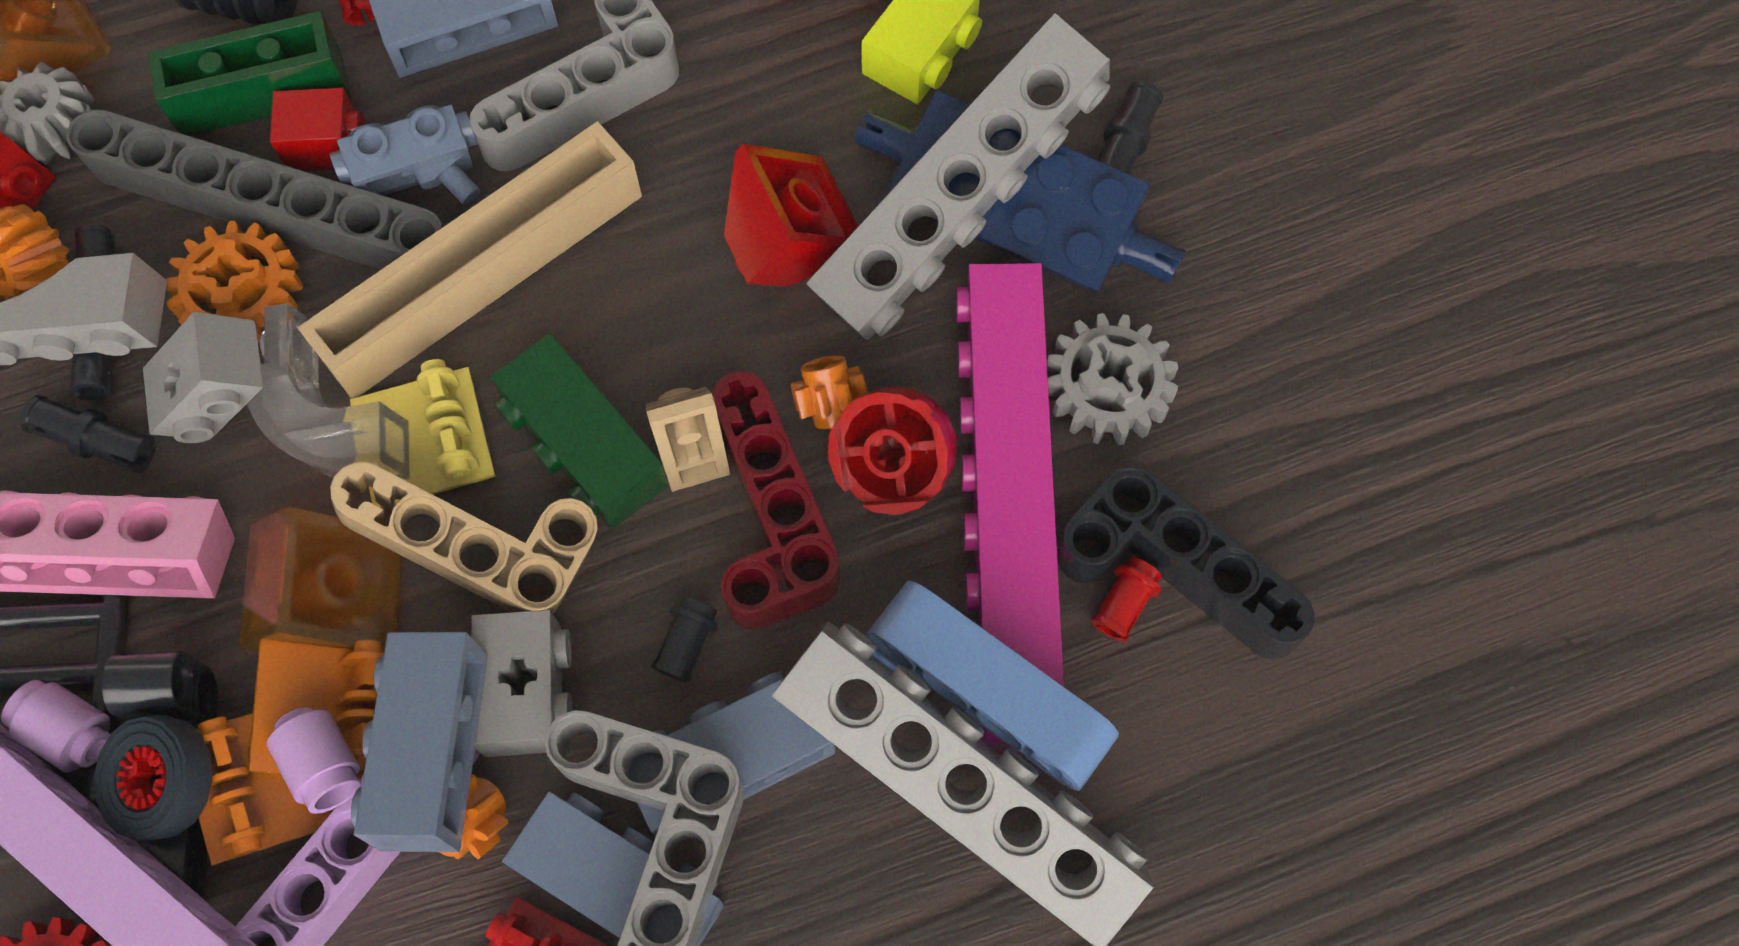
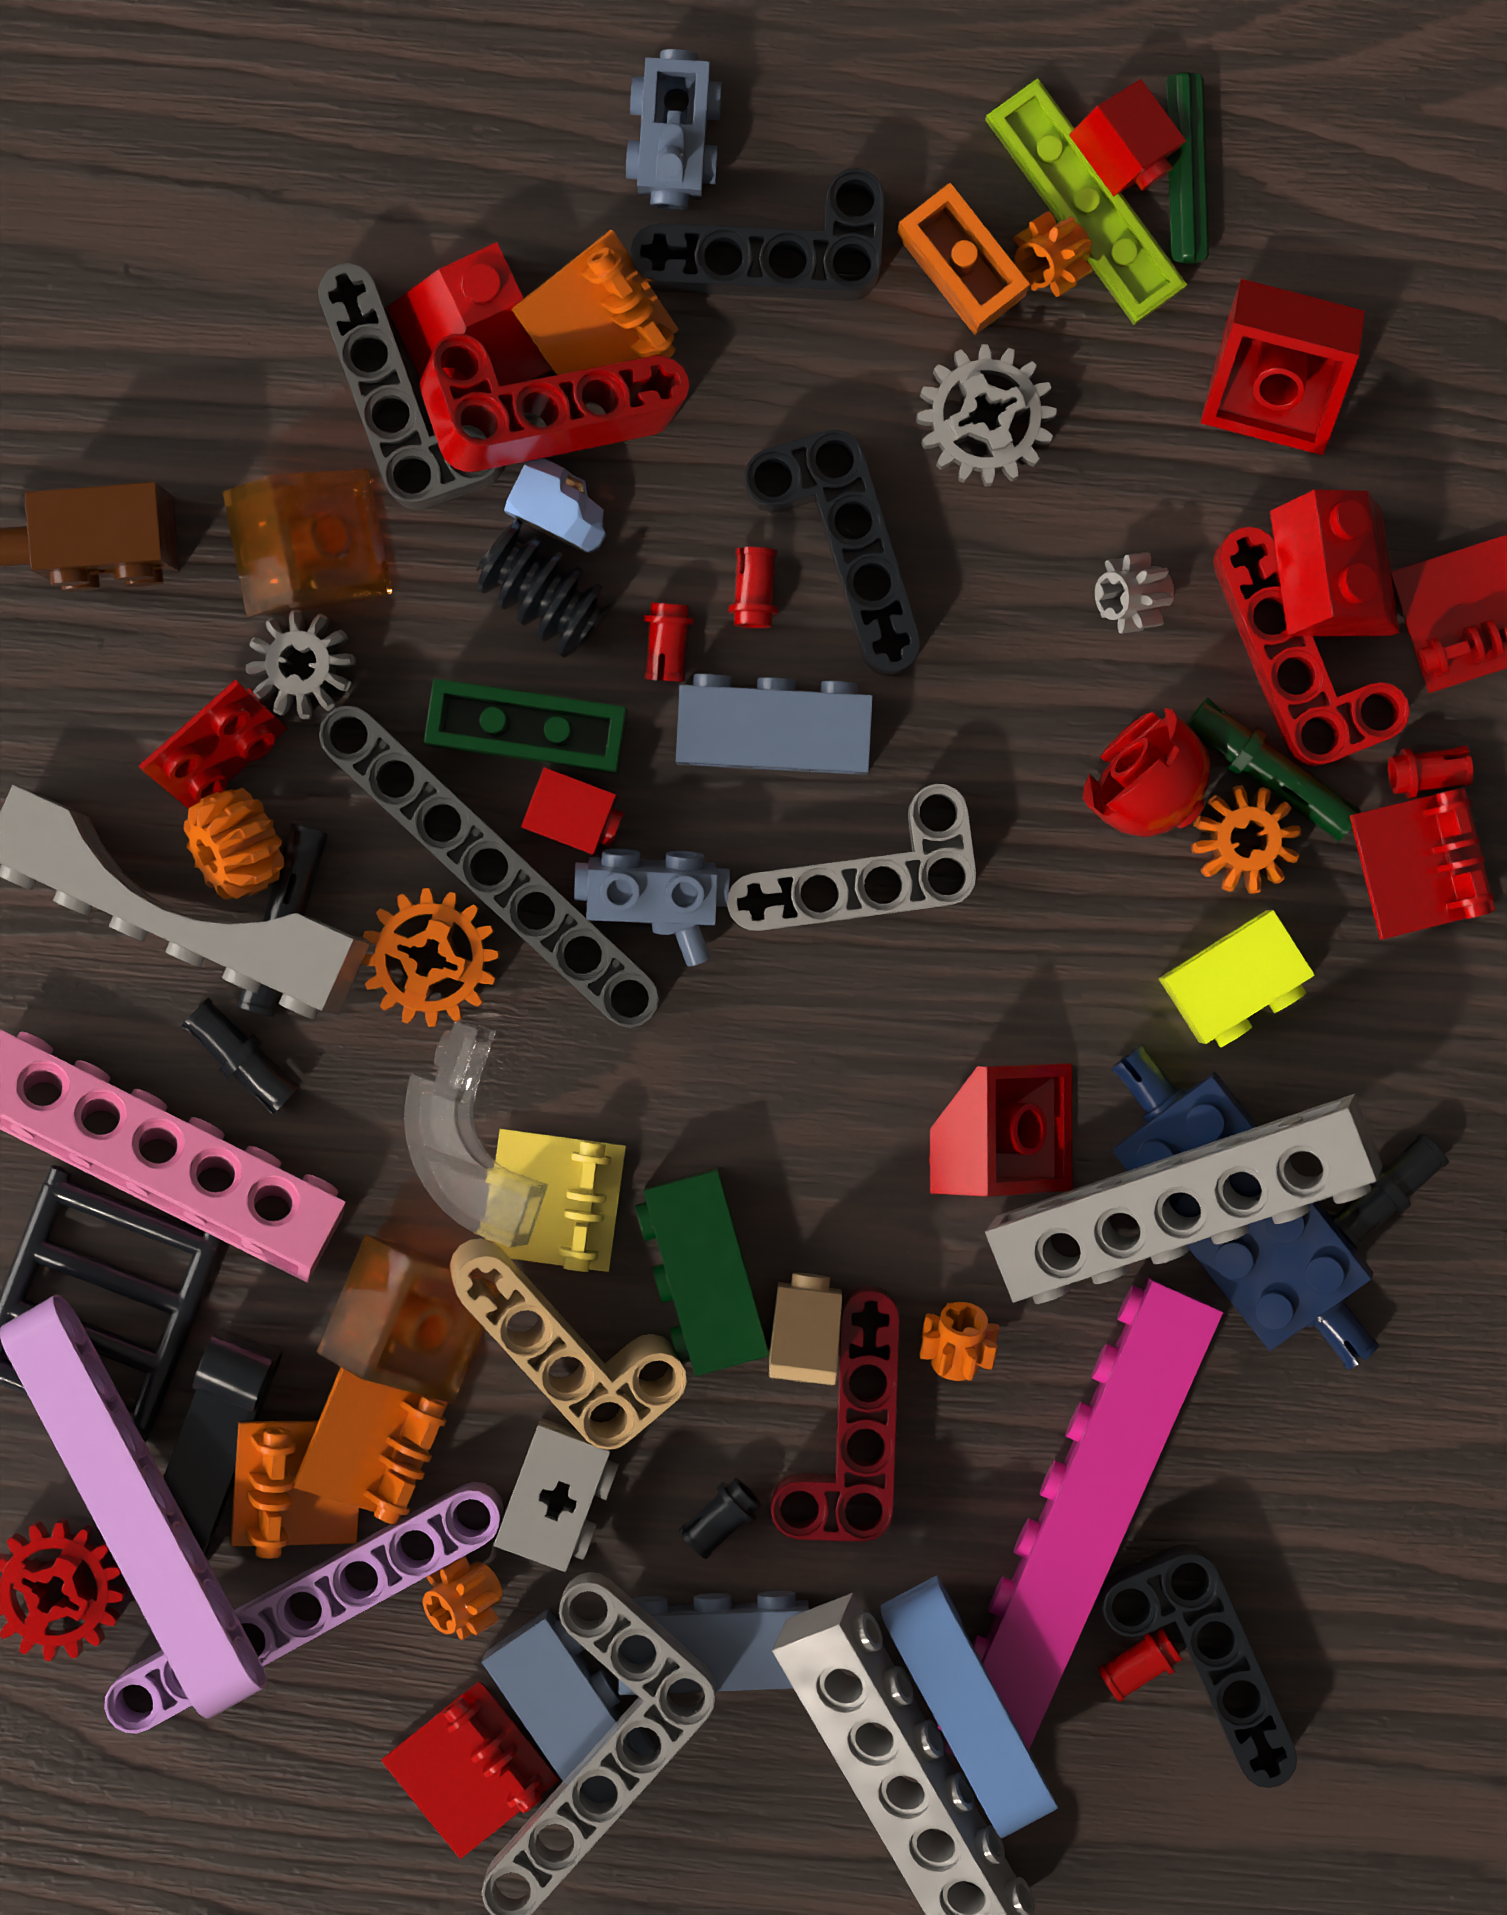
camera: 20 degrees right, 20 degrees up
lavender brick [1,680,110,772] -> none
black bush [94,715,212,841] -> none
light grey brick [143,312,263,443] -> none
lavender brick [266,707,361,814] -> none
tan brick [297,121,642,399] -> none
sand blue brick [351,632,488,852] -> none
red cylinder [828,386,957,515] -> none
light grey gear [1047,313,1178,445] -> none

